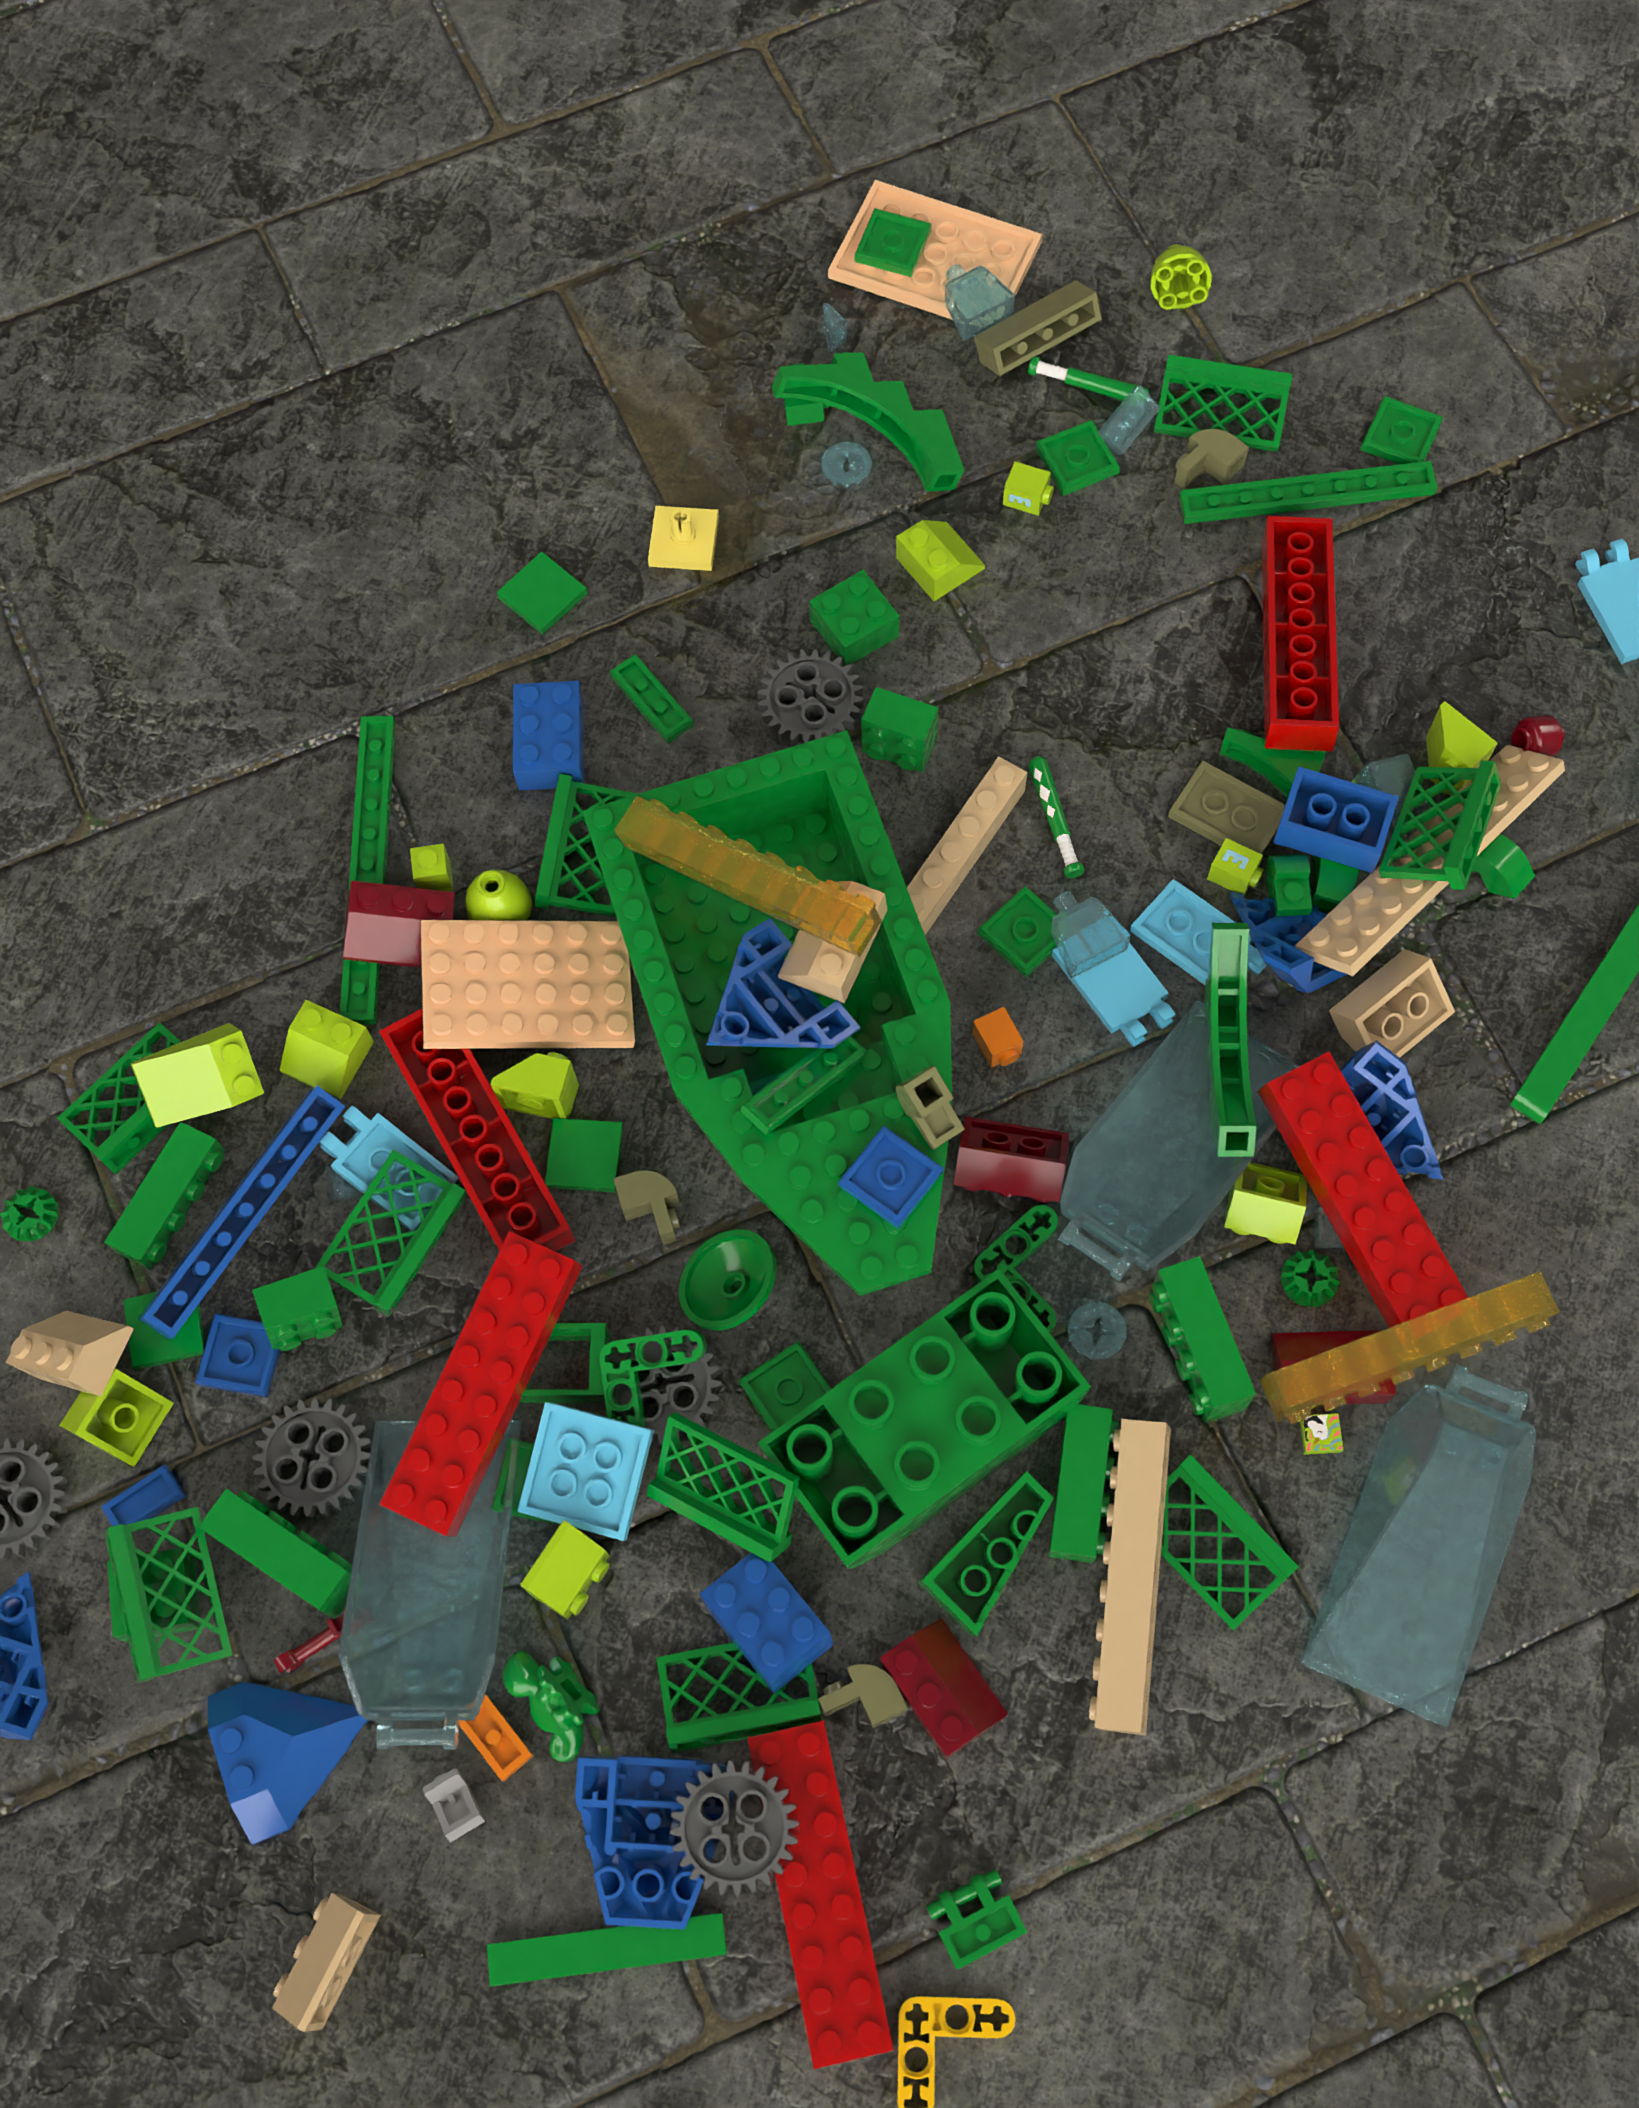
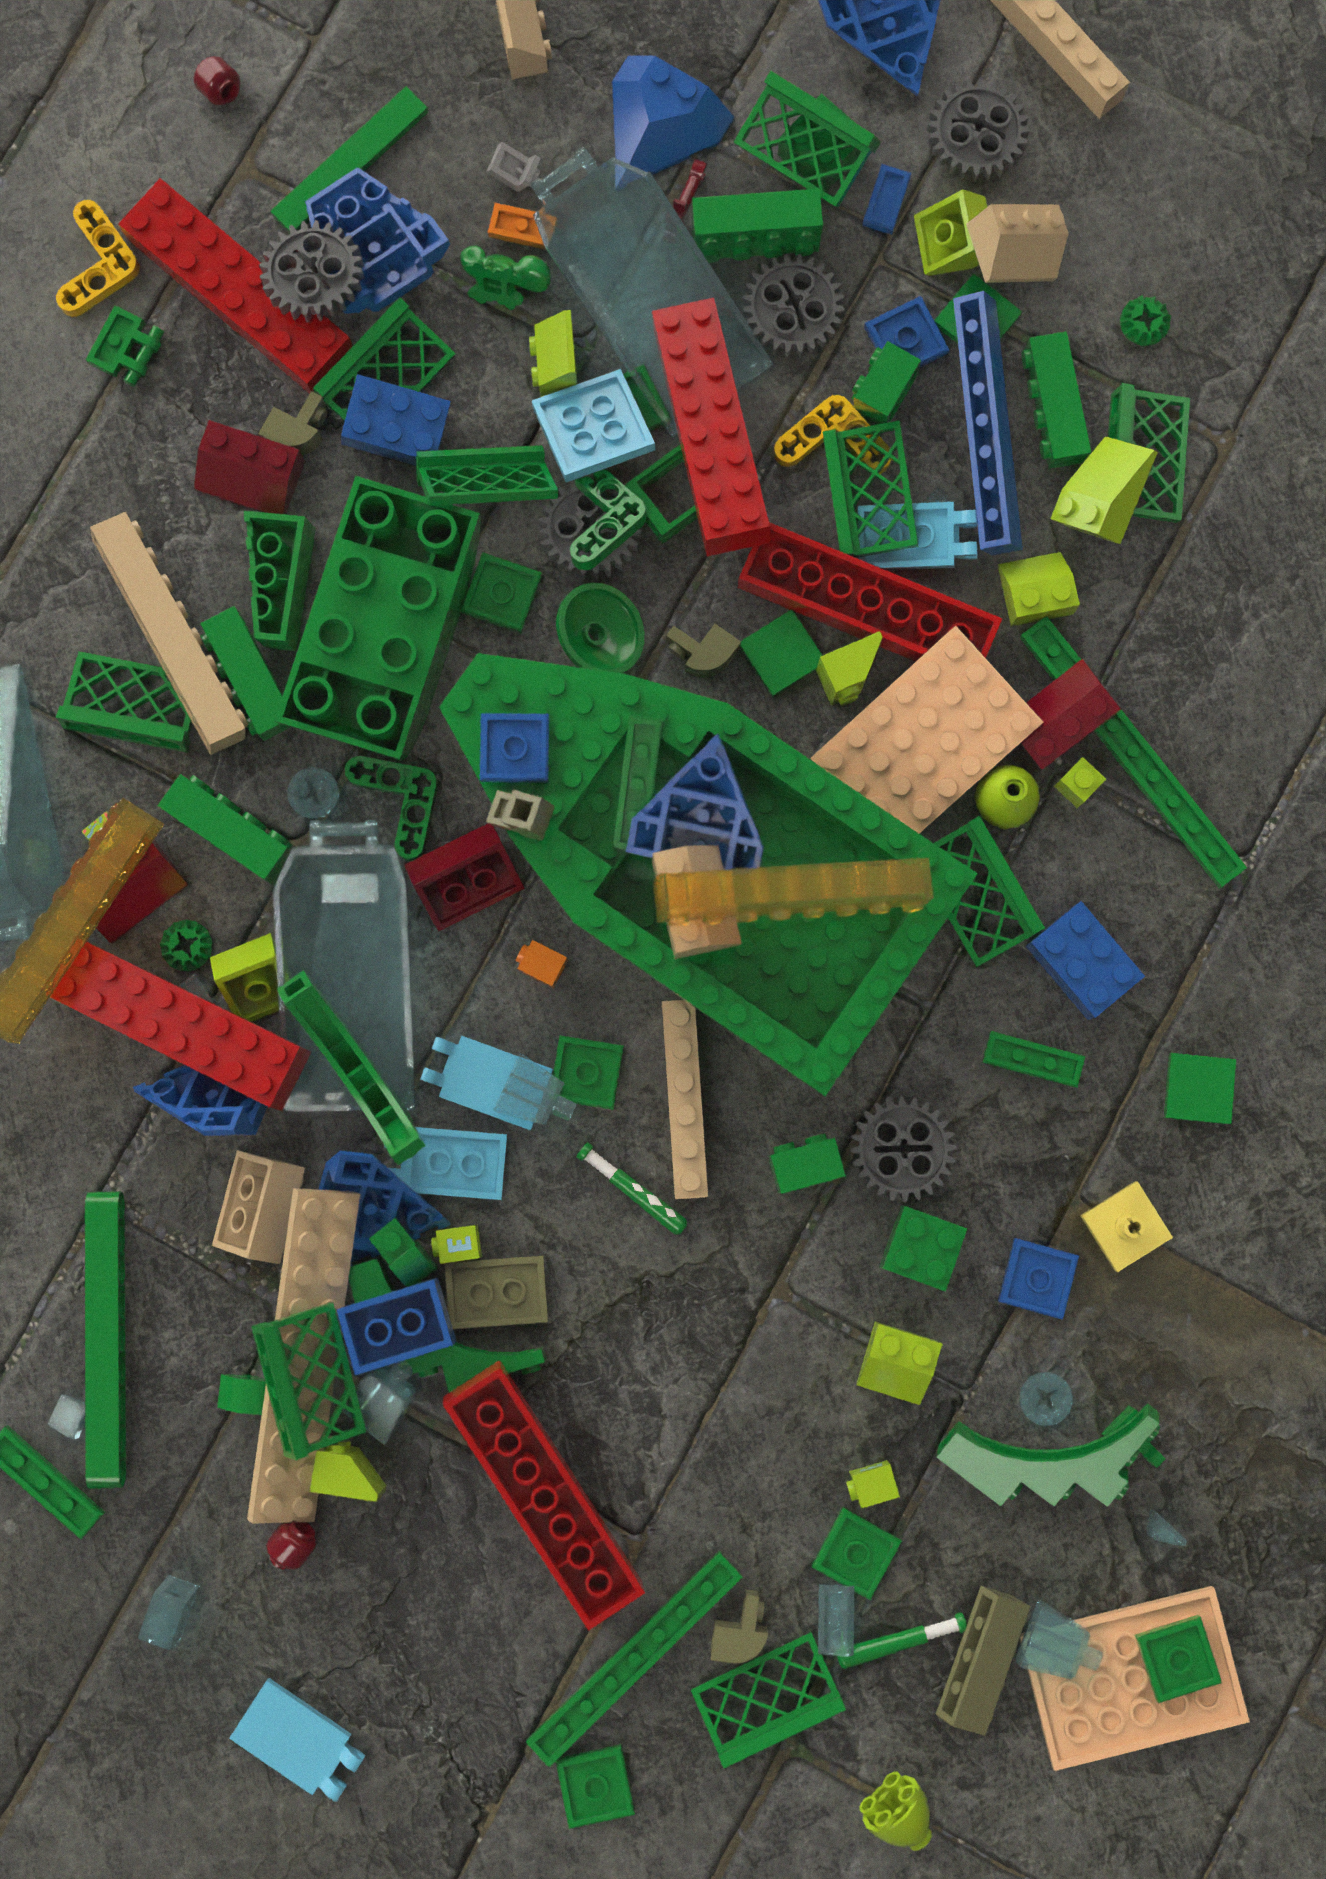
camera: 140 degrees right, 15 degrees up
none -> yellow beam [774,395,891,474]
none -> blue tile [998,1238,1079,1320]

